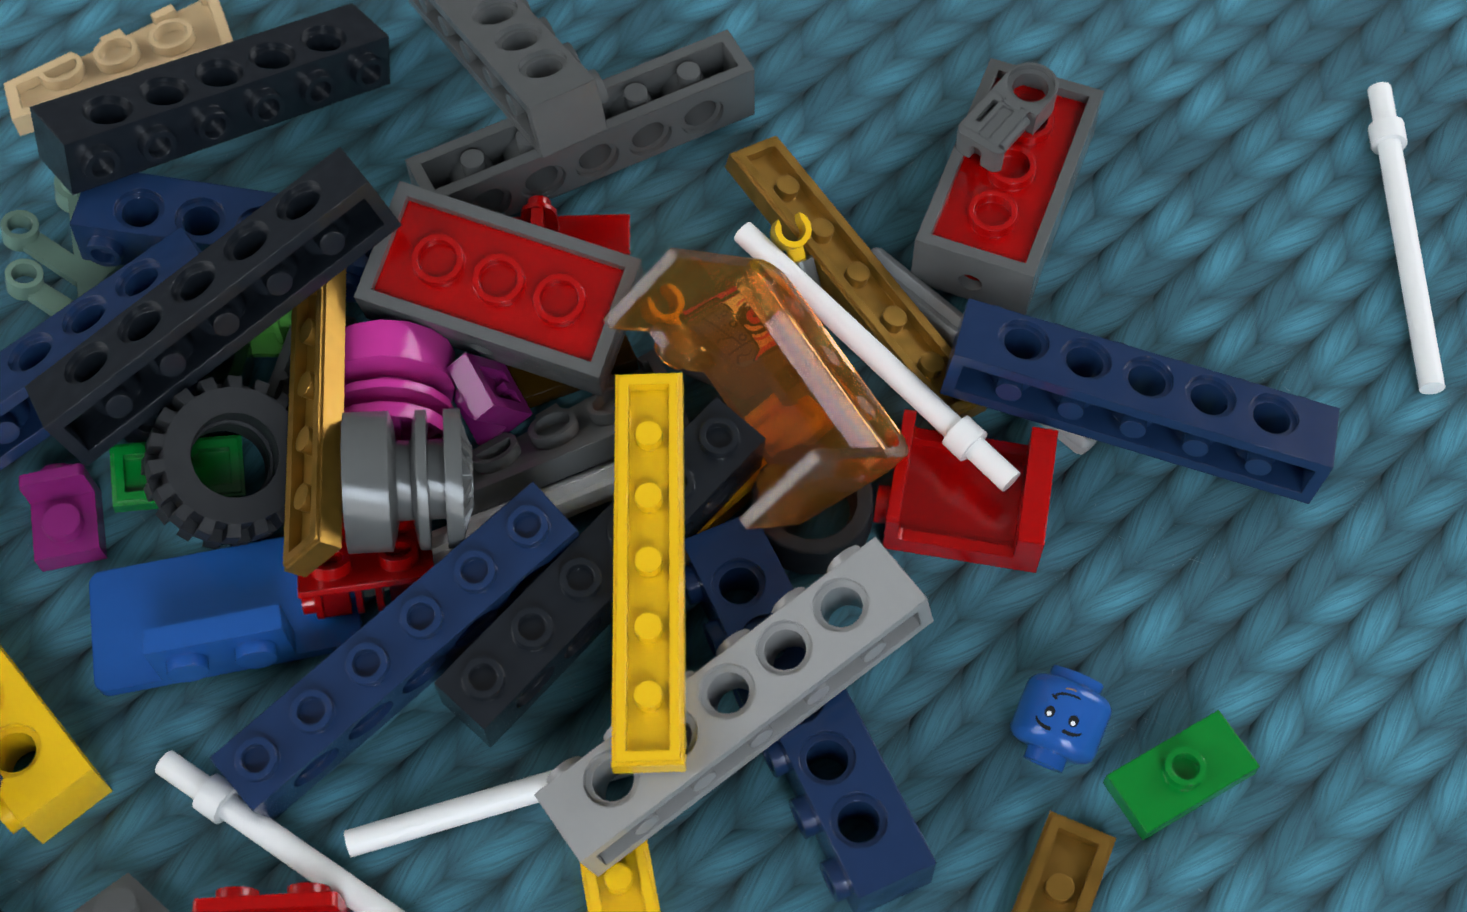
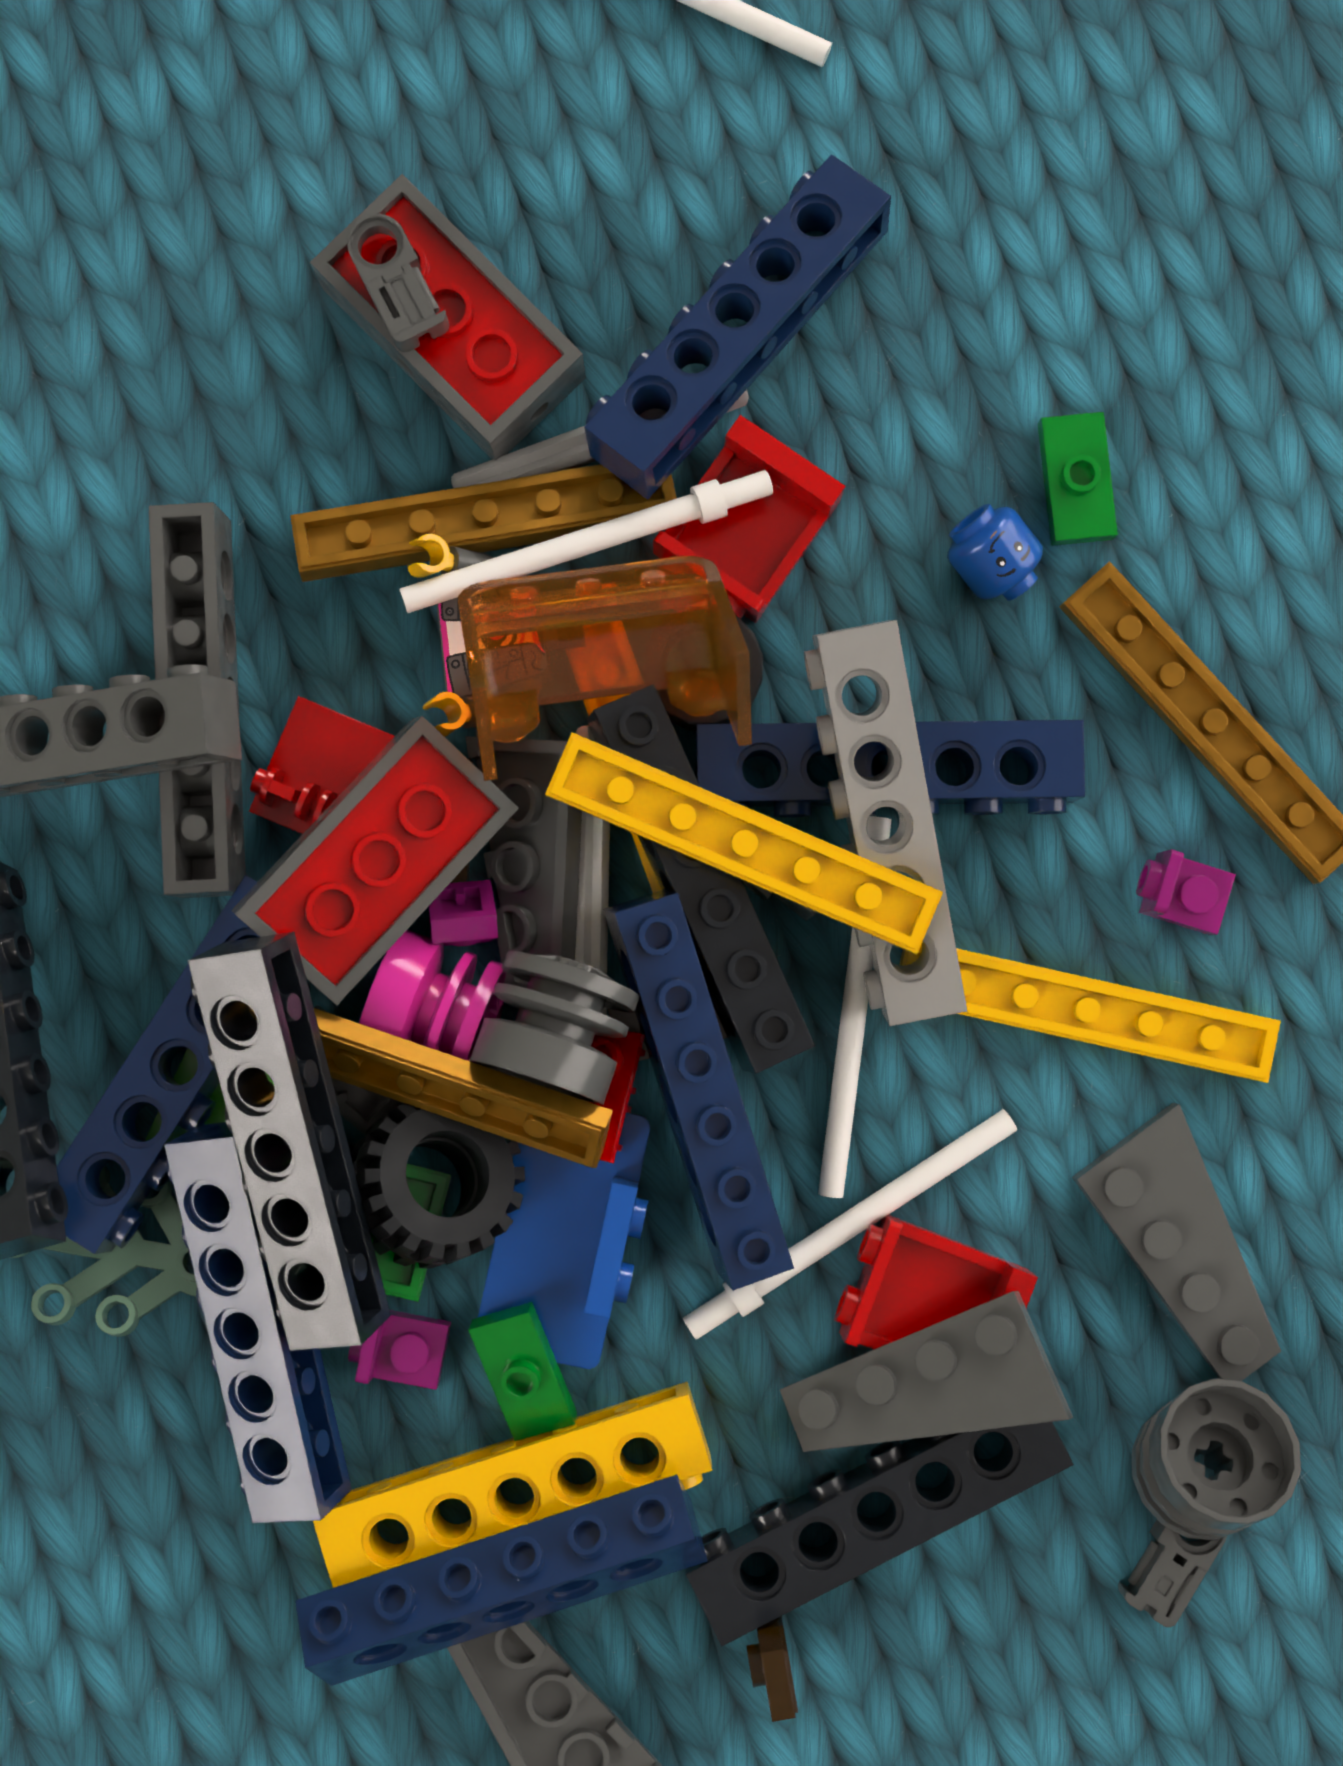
camera: 70 degrees left, 25 degrees up
none -> green plate [468,1302,577,1441]

